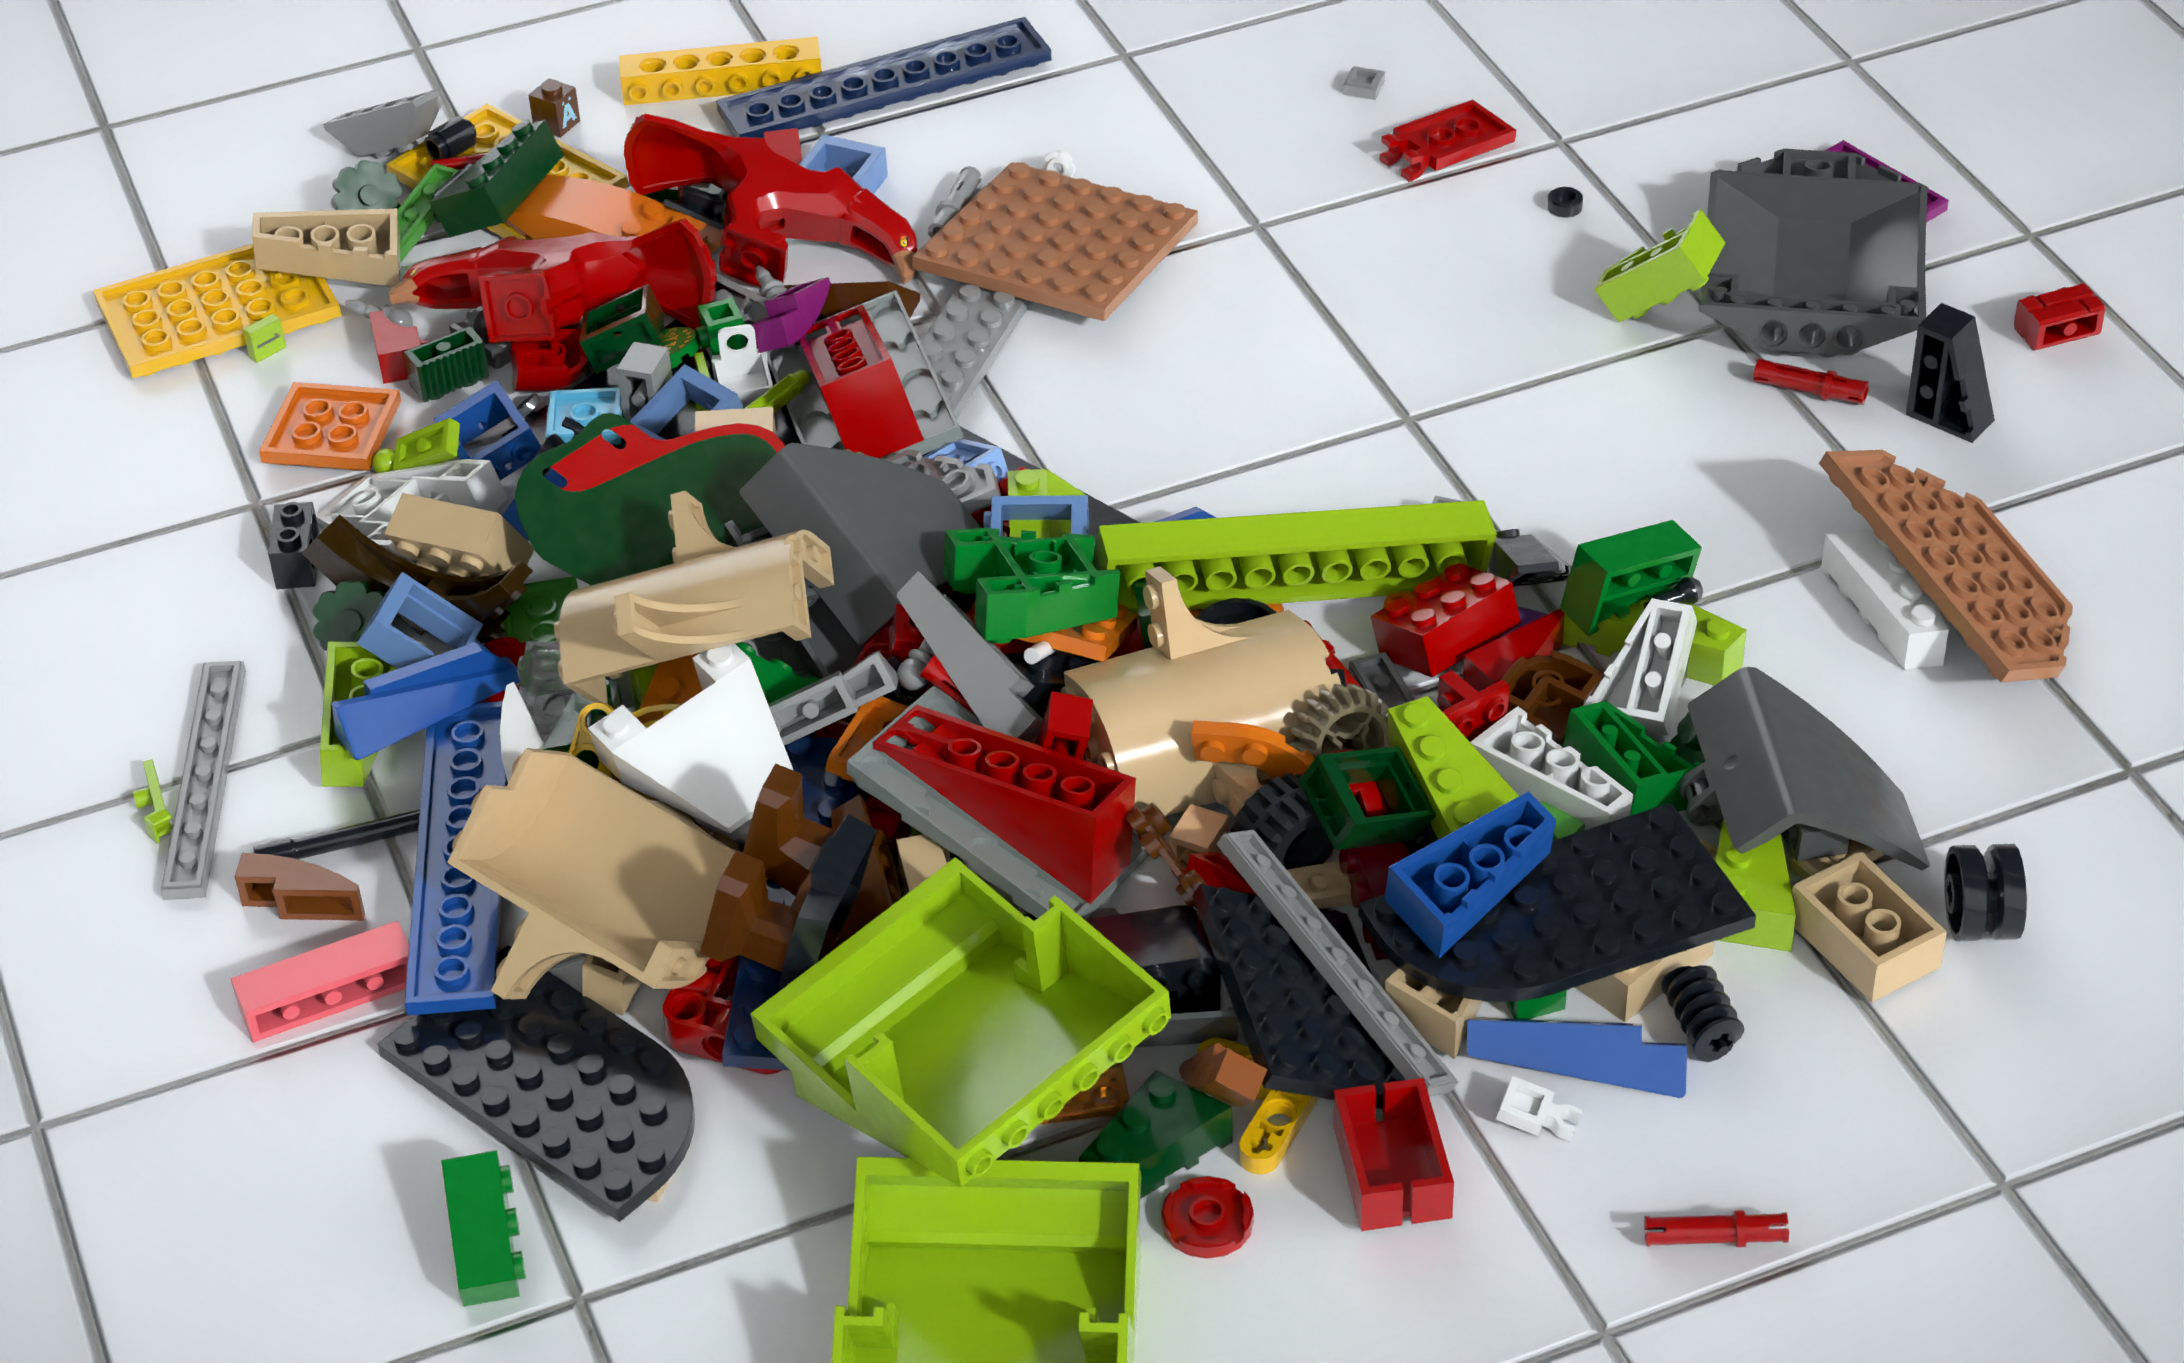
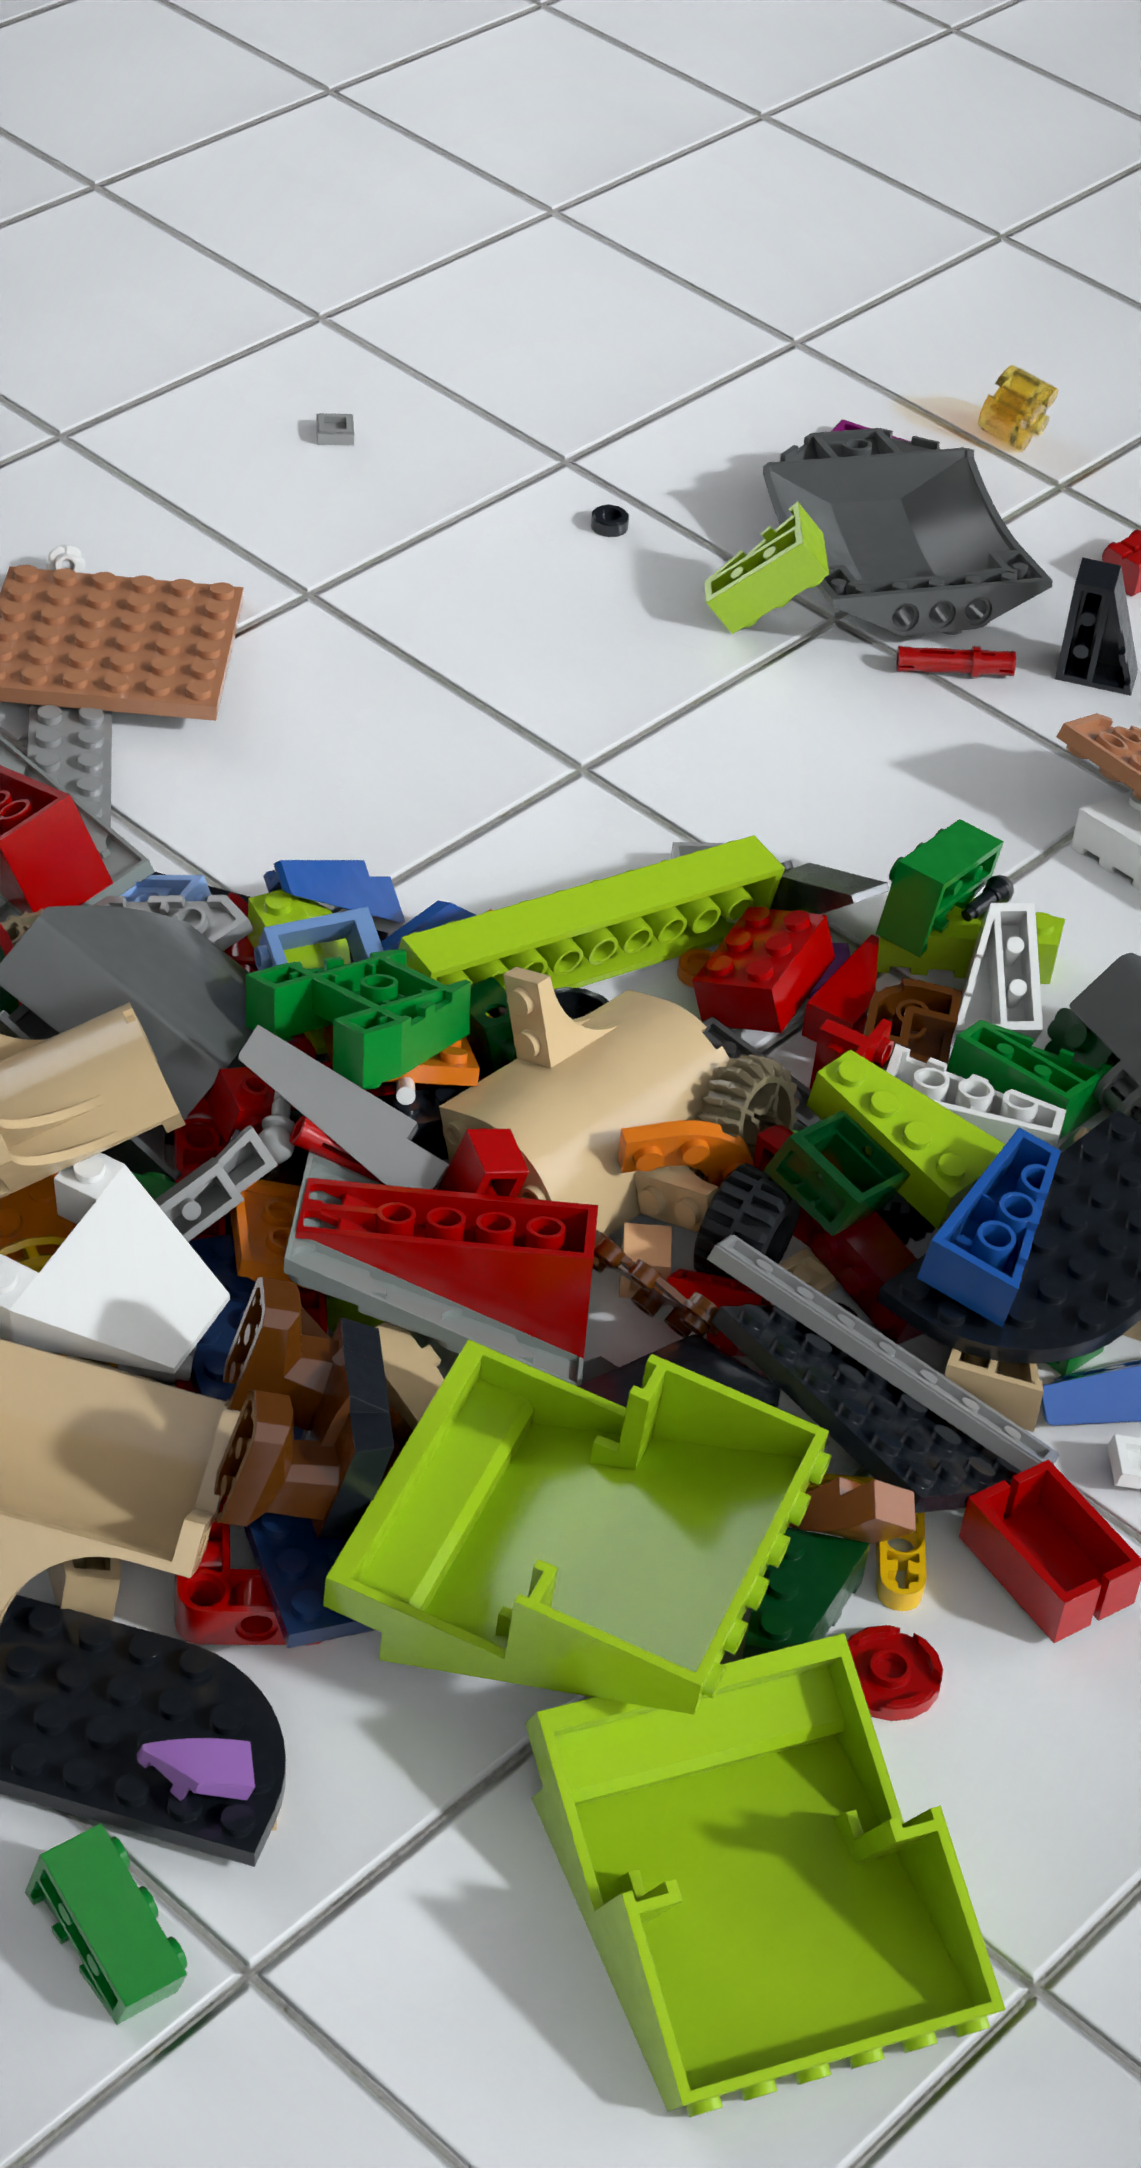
camera: 30 degrees left, 0 degrees up
red tile [1379,99,1516,182] -> none
none -> medium lavender slope [137,1738,255,1801]
none -> blue wedge [263,860,405,923]
none -> clear yellow brick [978,365,1059,452]

